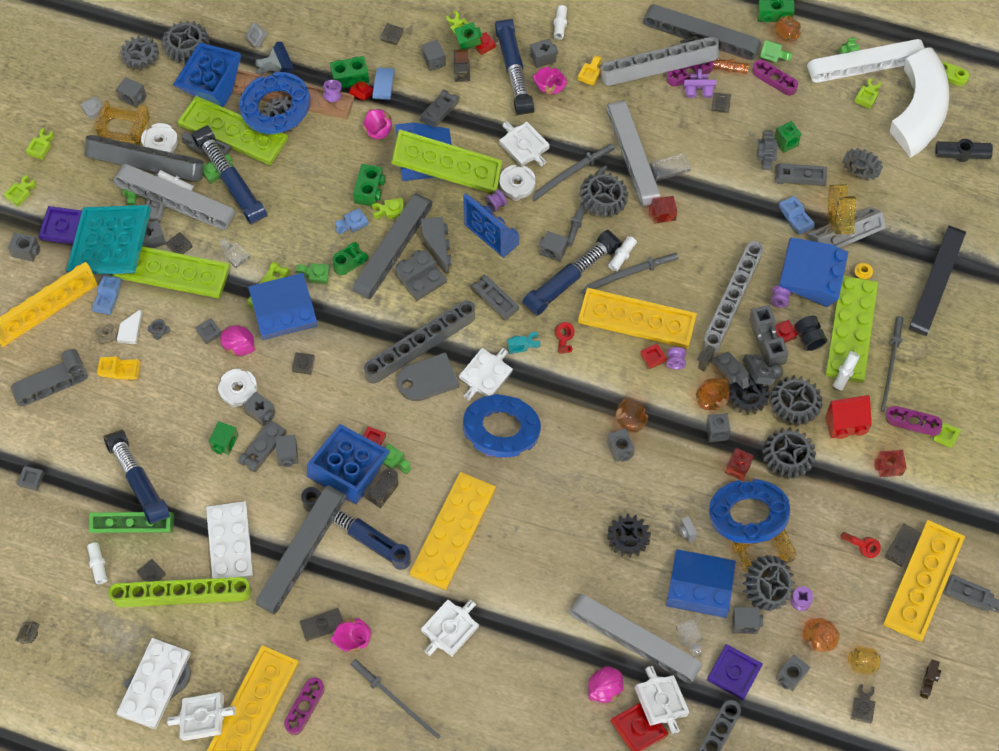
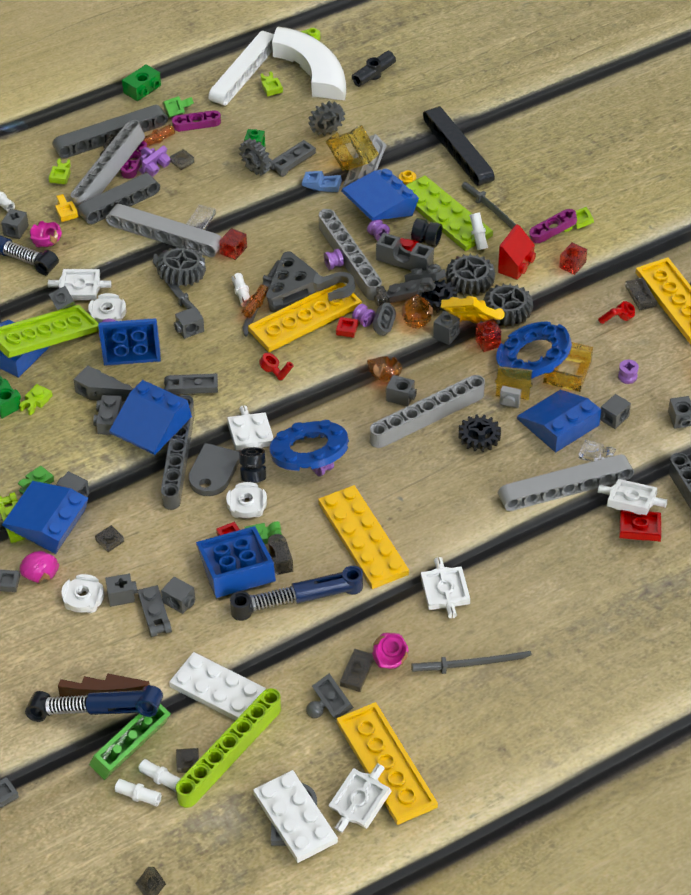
camera: 50 degrees left, 15 degrees down
green brick [209,421,239,455] -> none
dark grey beam [256,485,346,615] -> none
magenta beam [284,677,325,735] -> none
green piece [333,242,369,275] -> none
medium blue plate [335,208,369,234] -> none
dark grey beam [352,193,433,299] -> none
teal plate [507,332,541,354] -> none
piece [522,229,622,316] -> none
dark grey sword [532,143,615,202] -> none
dark pink hair [588,666,624,703] -> none
dark purple plate [706,644,763,701] -> none
dark grey gear [742,555,795,611] -> none
clear orange head [775,16,801,42] -> none
clear orange hair [803,618,840,652] -> none
bright green plate [837,37,860,55] -> none
none -> lime plate [49,158,71,184]
none -> dark grey brick [49,286,76,310]
none -> dark grey brick [56,471,90,497]
none -> reddish brown slope [58,673,150,699]
none -> dark grey beam [77,173,160,224]
none -> blue slope [109,380,192,455]
none -> white pin [139,759,181,792]
none -> white plate [226,482,267,518]
none -> black wheel [239,447,266,483]
none -> clear orange pin [242,285,268,318]
none -> dark grey piece [266,251,355,312]
none -> dark grey plate [306,673,354,720]
none -> medium lavender wheel [324,249,344,270]
none -> light grey beam [370,375,485,448]
none -> dark grey plate [373,303,396,336]
none -> yellow plate [441,296,504,323]
none -> clear yellow piece [495,366,533,400]

